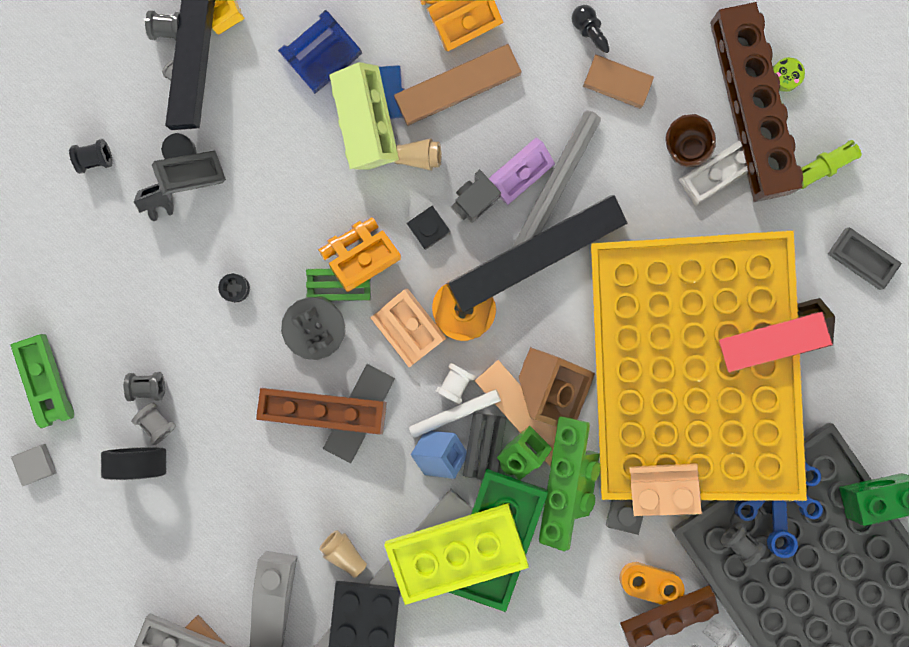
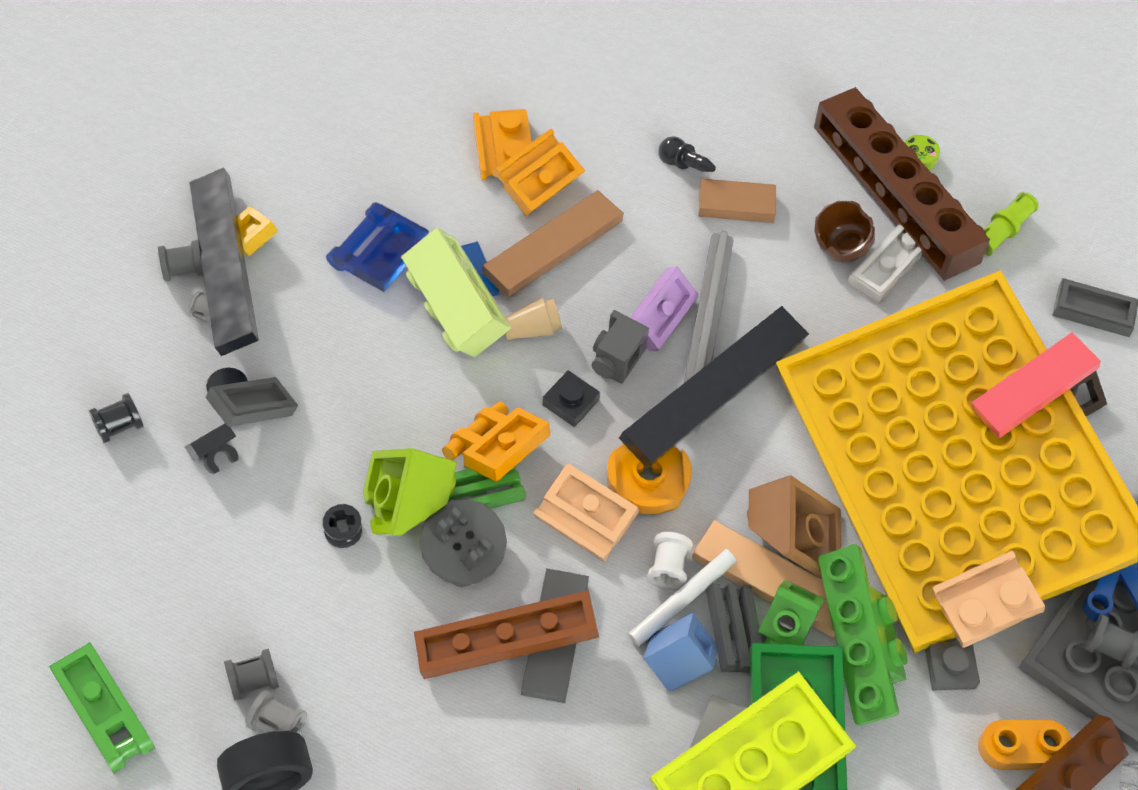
camera: 25 degrees left, 30 degrees down
none -> lime slope [363,448,457,536]

